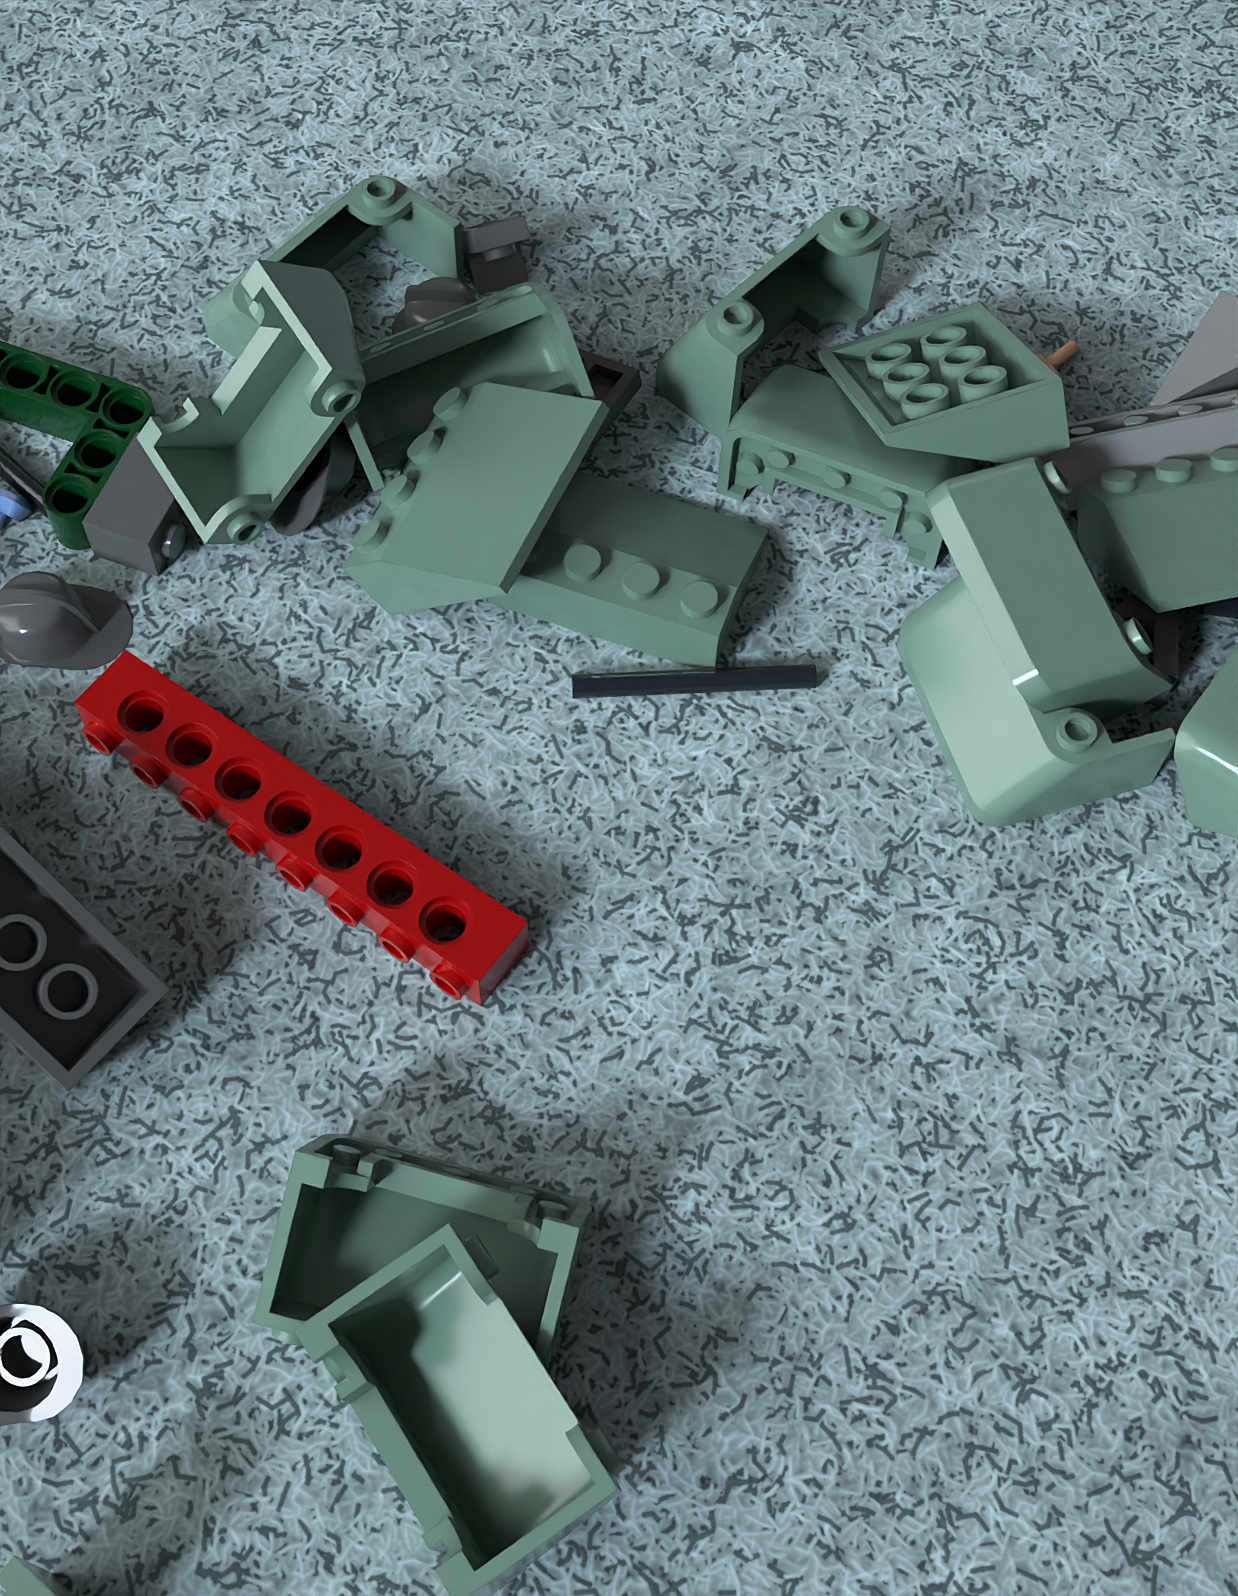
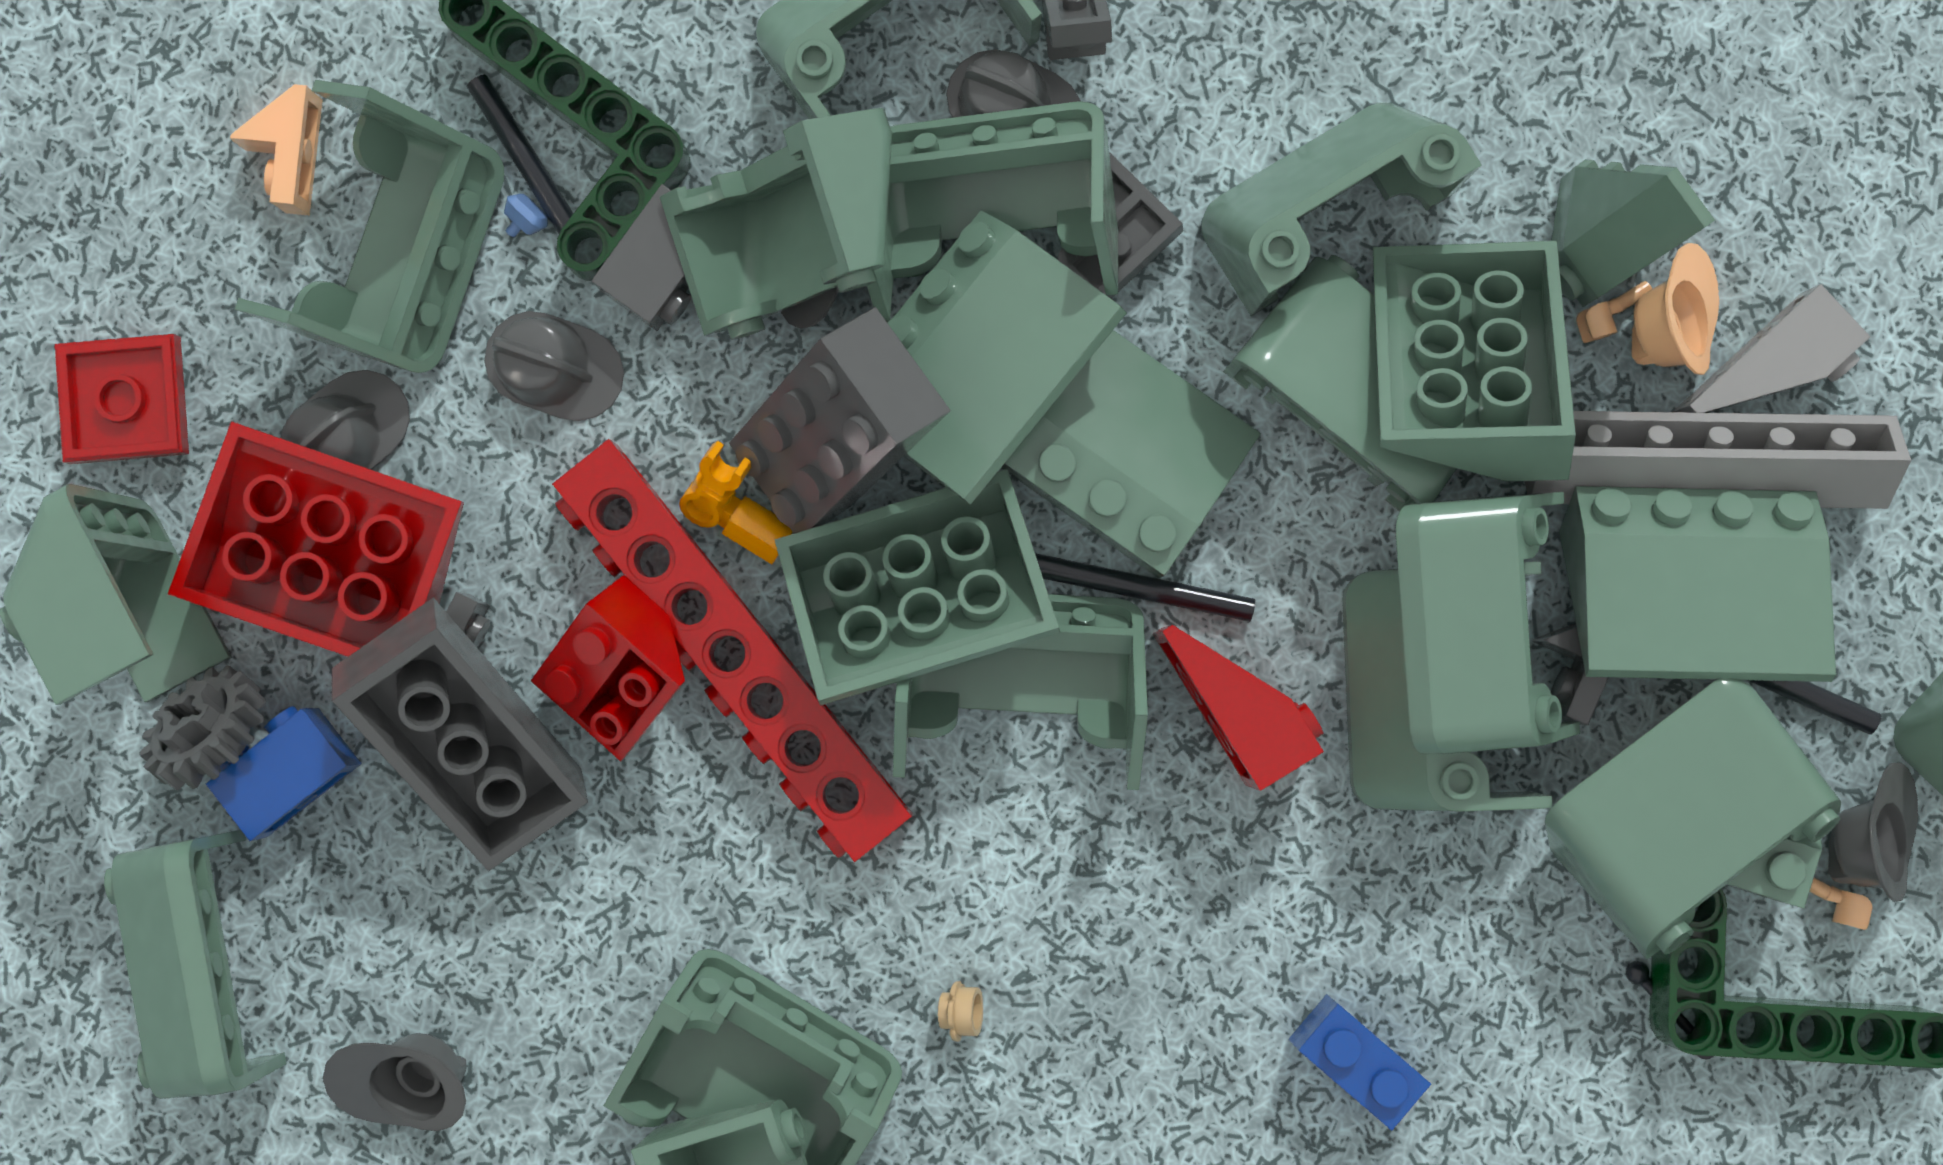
camera: 15 degrees right, 25 degrees up
none -> red slope [531,575,685,762]
none -> light orange bar [679,441,793,565]
none -> dark grey brick [729,307,951,534]
none -> sand green slope [775,469,1060,706]
none -> sand green windscreen [893,594,1148,790]
none -> tan plate [938,981,983,1042]
none -> red slope [1153,625,1324,791]
none -> blue brick [1289,994,1431,1131]
none -> sand green wedge [1551,159,1715,307]
none -> light nougat piece [1632,243,1719,375]

